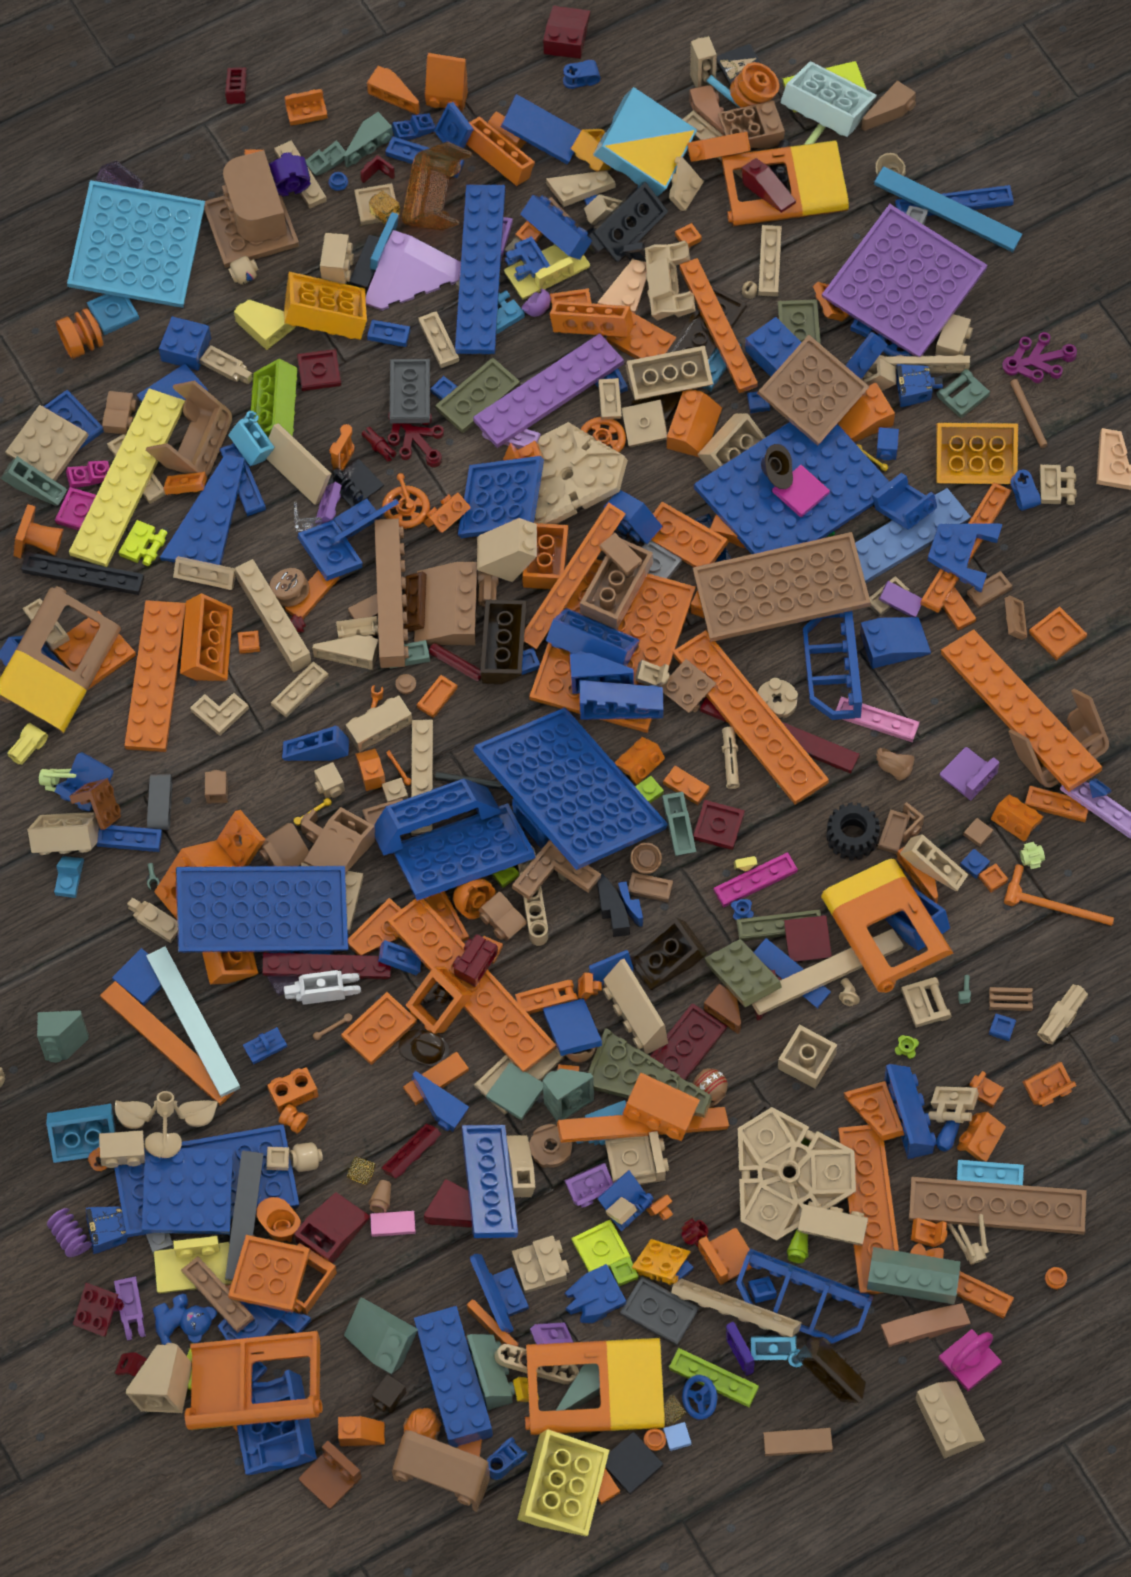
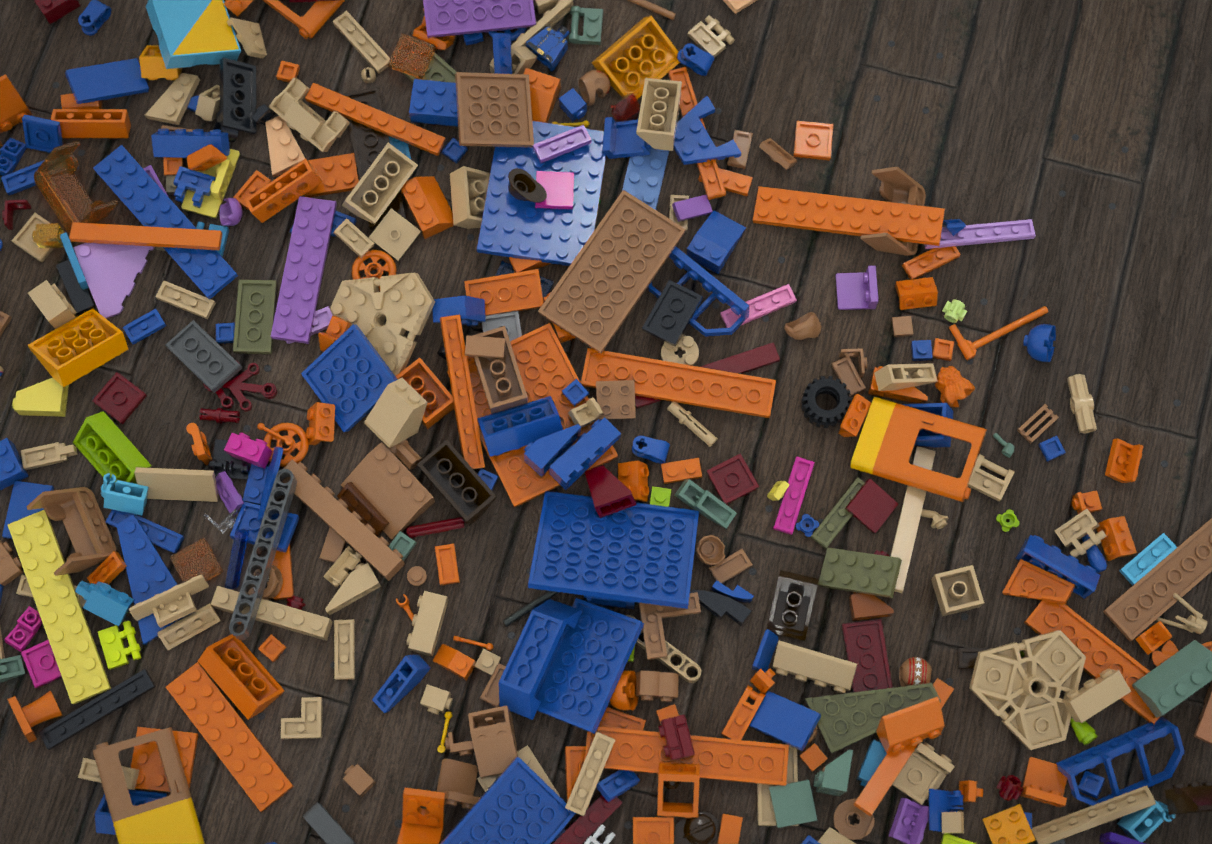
camera: 45 degrees left, 10 degrees up
tan plate [411,720,433,836] -> none
blue tile [754,938,831,1009] -> none
none -> orange tile [69,222,222,250]
none -> dark azure hinge [75,581,134,626]
none -> tan bracket [129,575,209,628]
none -> clear orange plate [170,538,224,583]
none -> orange slope [187,144,227,172]
none -> dark pink brick [224,433,273,469]
none -> clear blue tile [225,529,250,590]
none -> dark grey beam [229,469,297,640]
none -> clear orange plate [388,33,436,79]
none -> medium lavender plate [533,125,591,163]
none -> blue plate [562,379,589,407]
none -> tan plate [565,732,615,816]
none -> medium nougat helmet [579,70,610,106]
none -> dark red slope [585,465,637,518]
none -> clear red brick [610,93,641,121]
none -> blue piece [632,435,670,464]
none -> tan slope [636,78,682,151]
none -> black plate [642,280,703,347]
none -> orange bracket [838,394,871,437]
none -> orange hair [935,366,975,408]
none -> blue cylinder [1024,324,1056,362]

